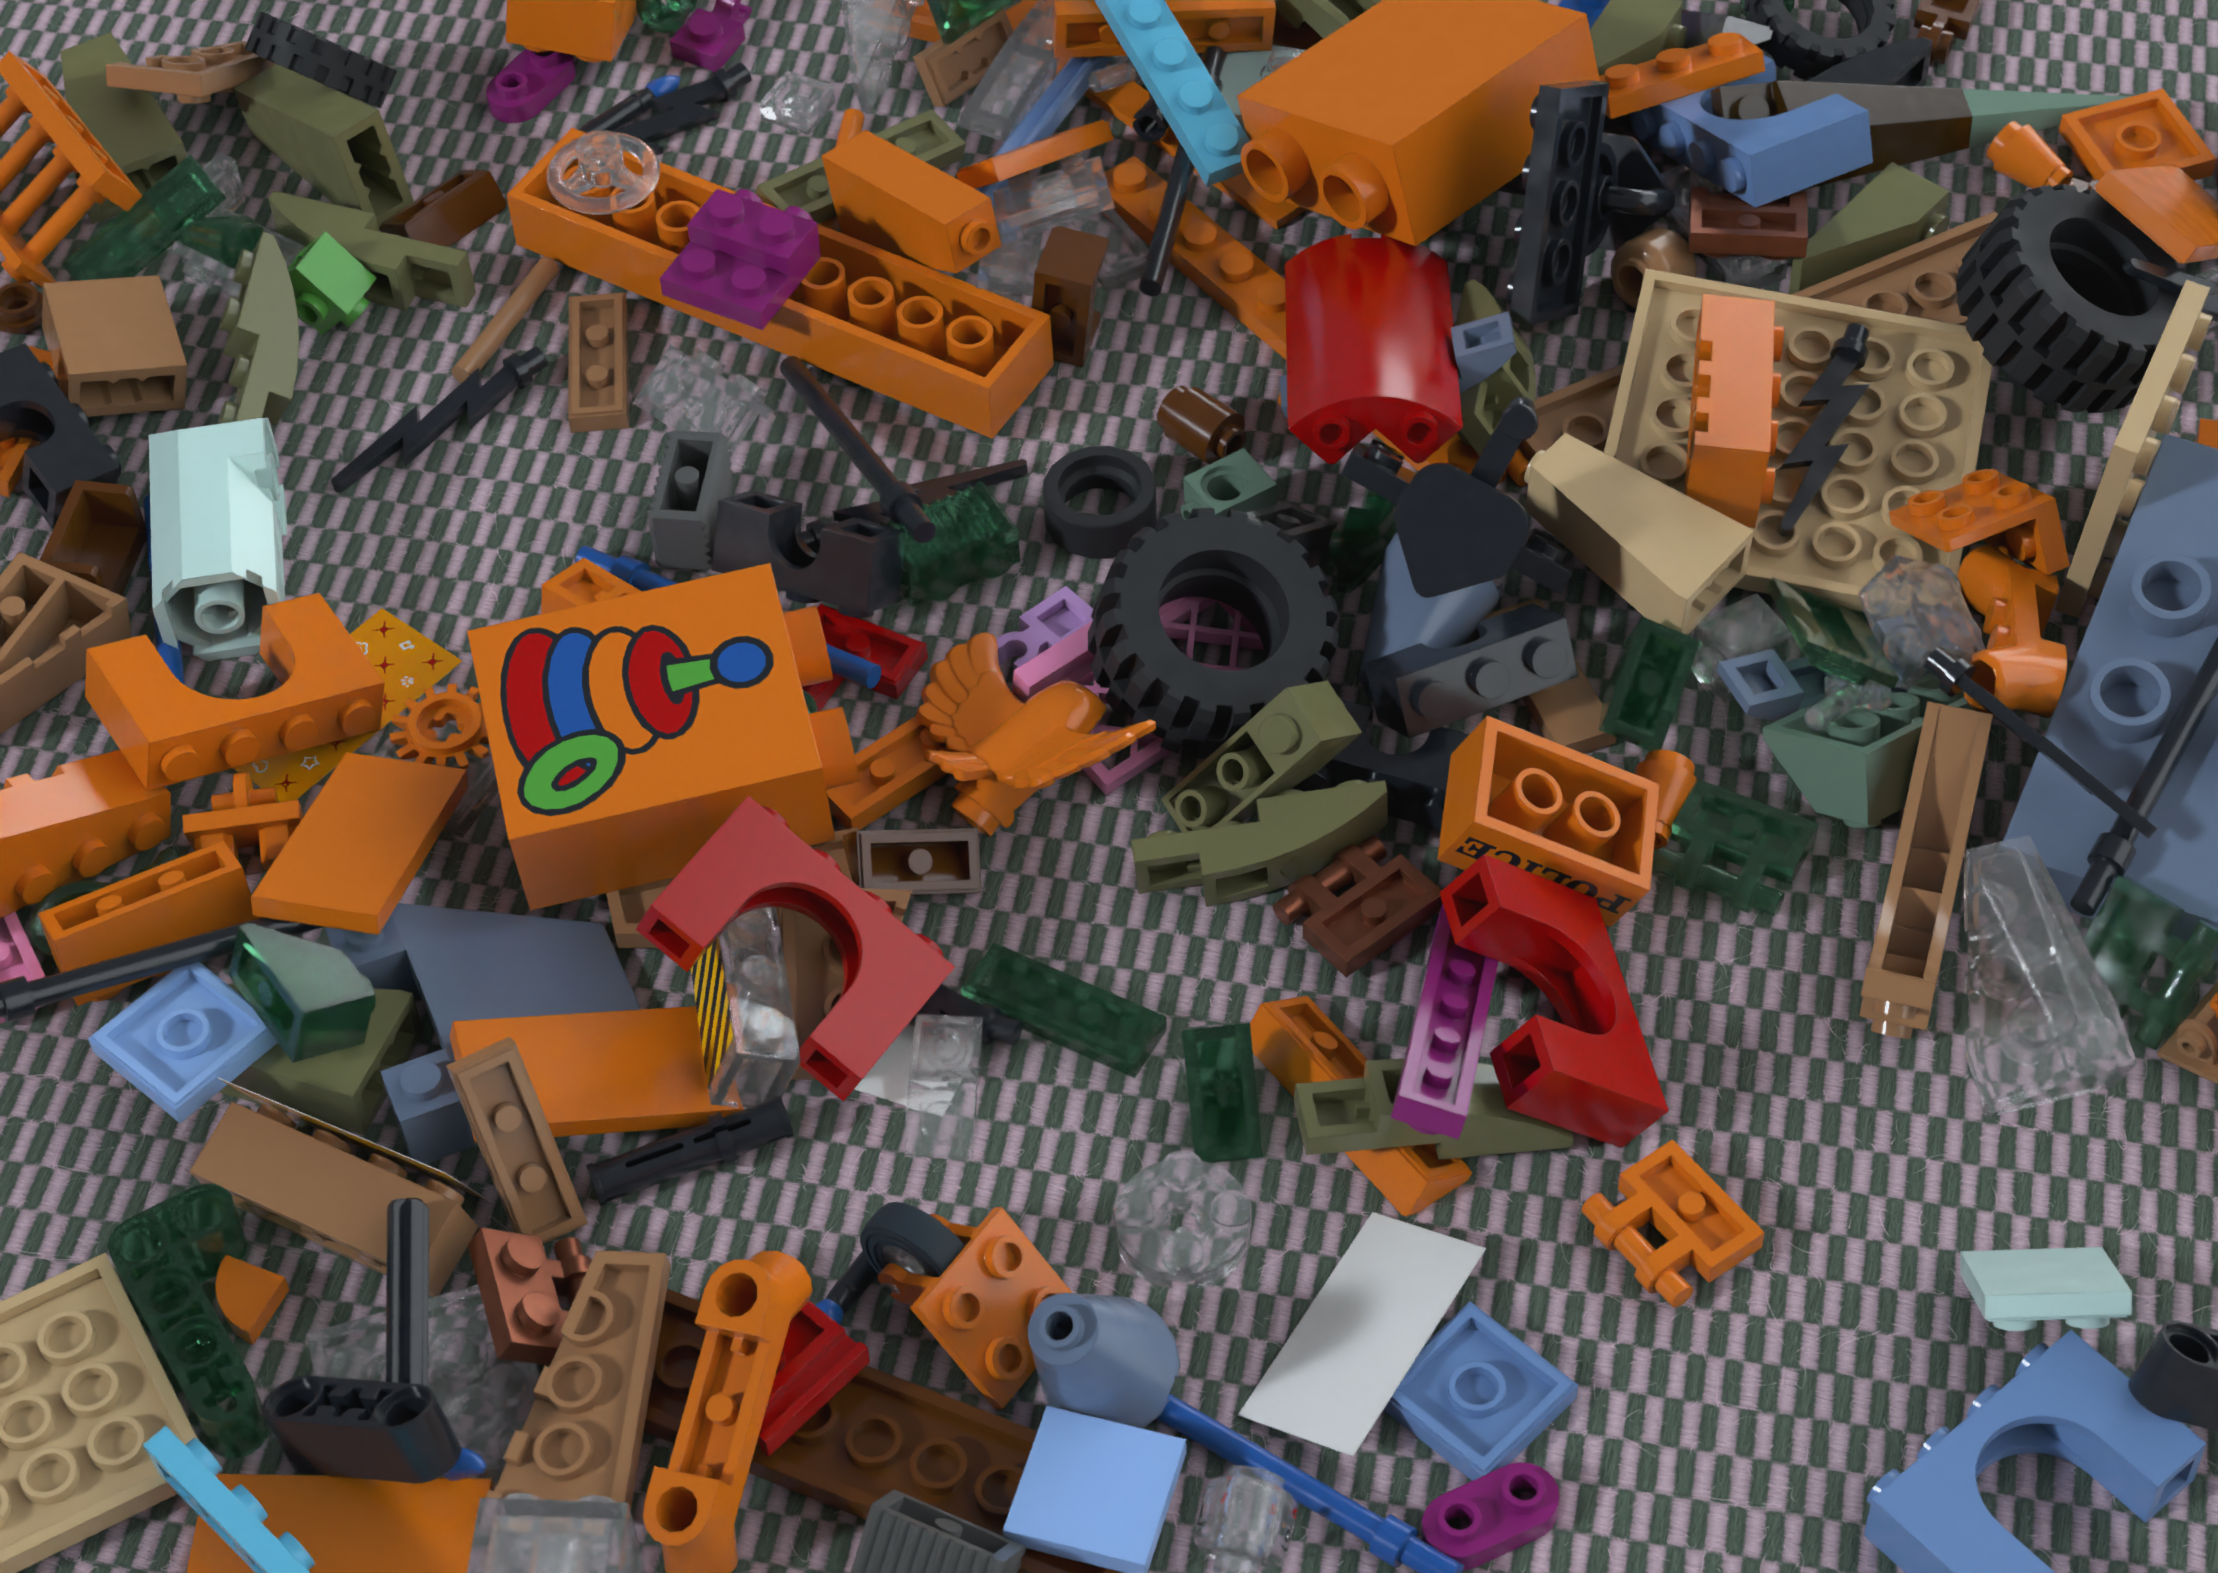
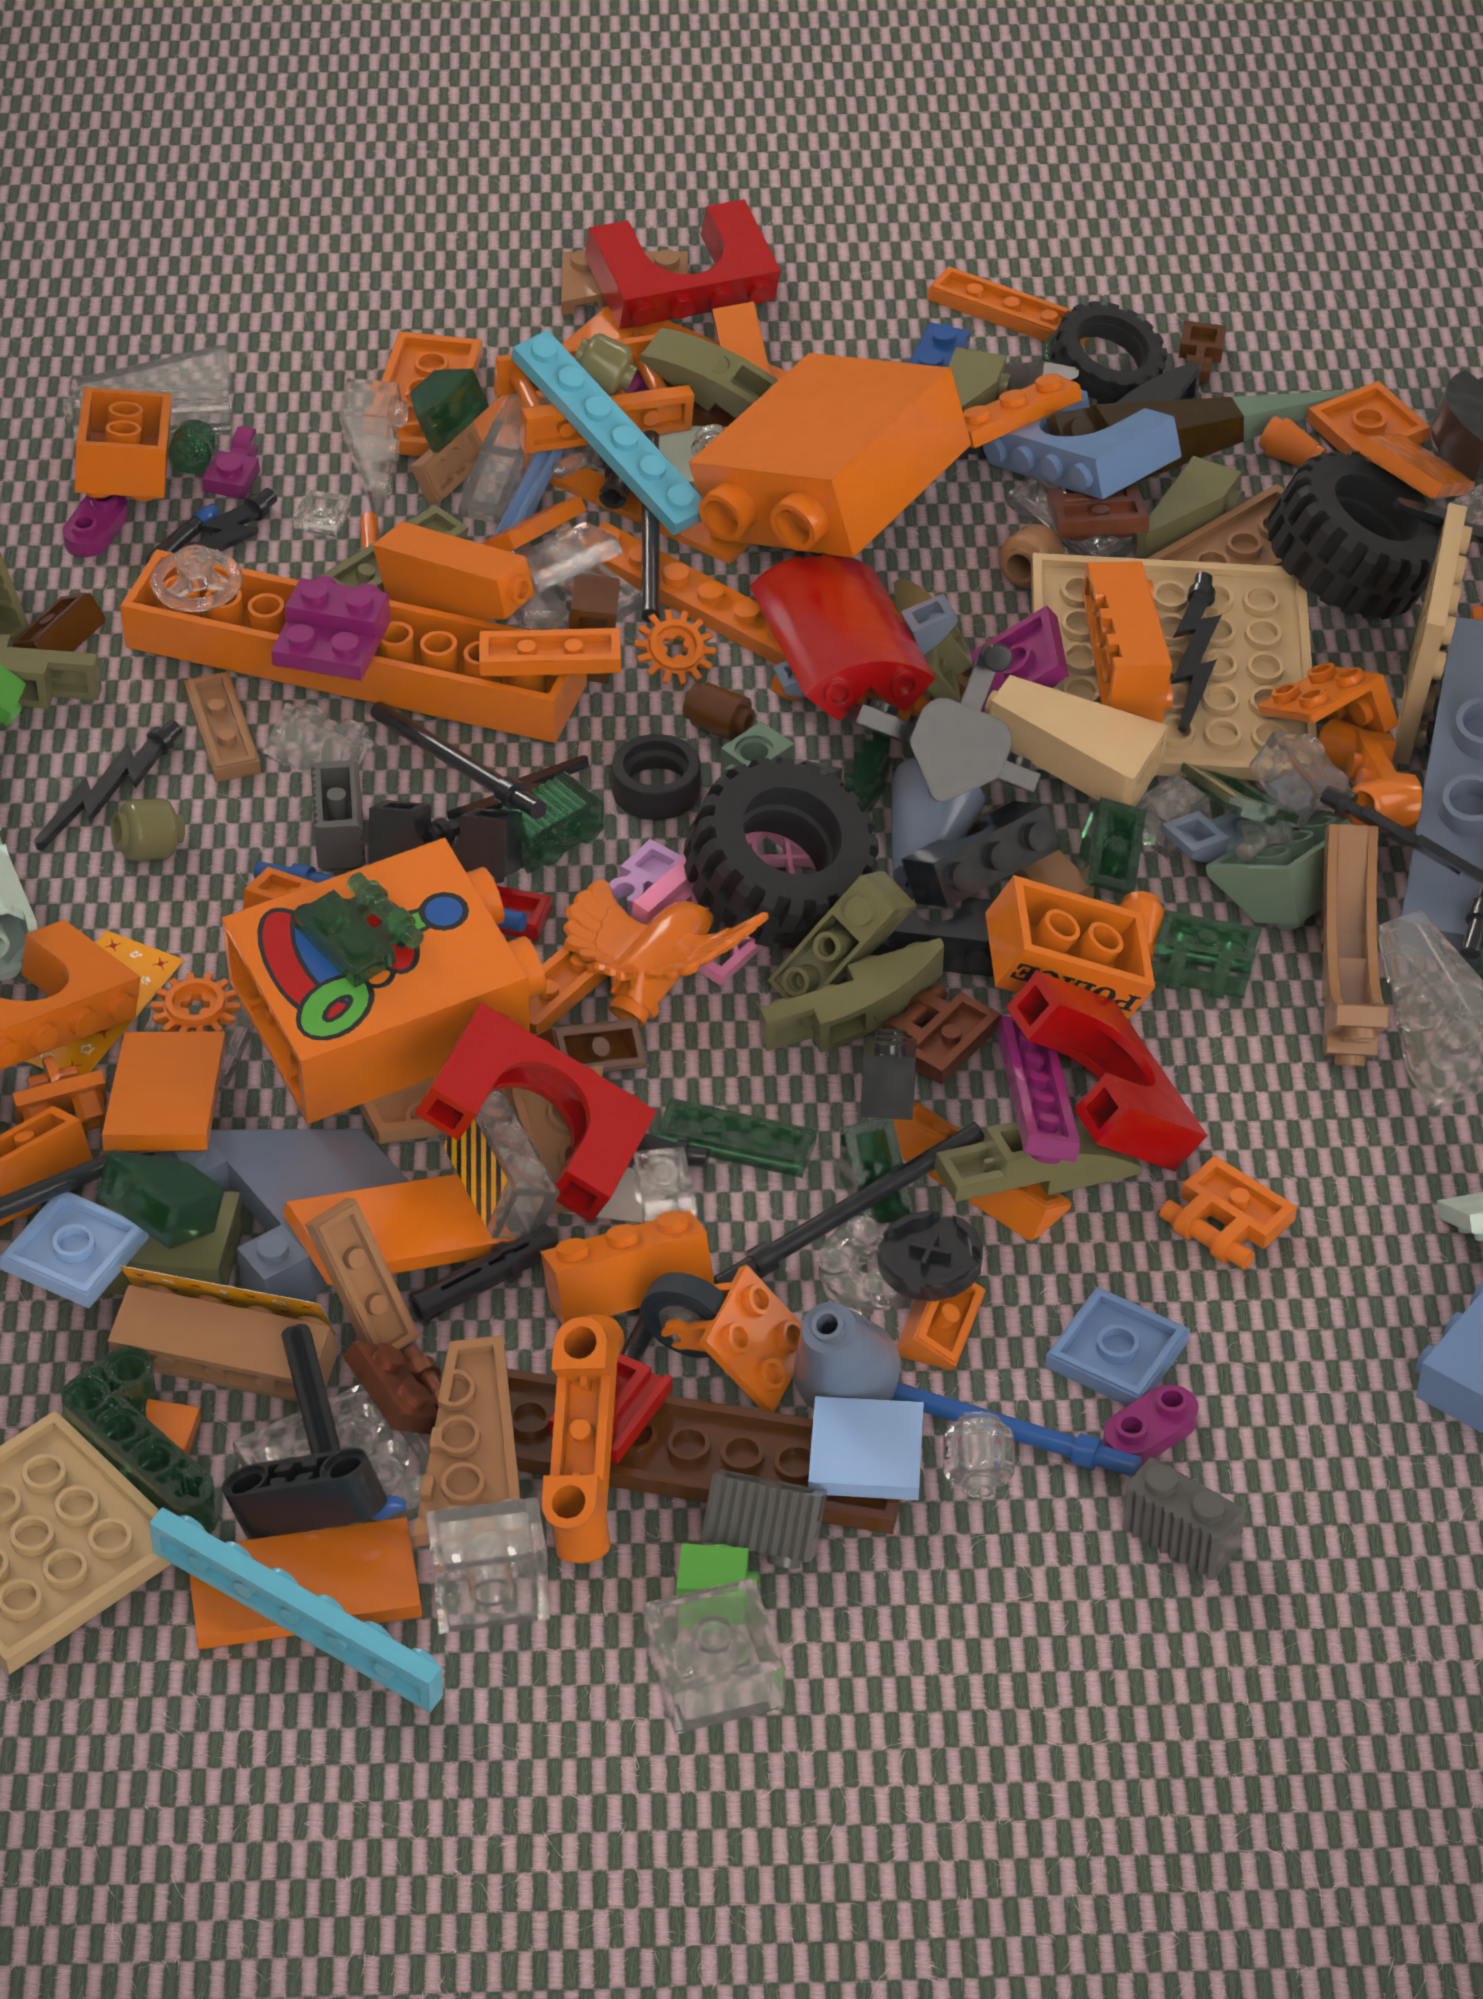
camera: 15 degrees left, 5 degrees down
medium nougat bar [452,256,560,383] -> none
white sticker [1238,1212,1486,1456] -> none
black plate [1496,80,1675,325] -> none
none -> olive head [111,798,185,862]
none -> clear green plate [293,872,424,988]
none -> orange plate [479,628,621,677]
none -> orange brick [541,1210,715,1325]
none -> orange gear [634,609,716,686]
none -> black bar [714,1122,985,1284]
none -> black arch [860,1029,917,1120]
none -> black tile [877,1211,983,1301]
none -> orange slope [896,1282,986,1370]
none -> magenta plate [971,605,1069,712]

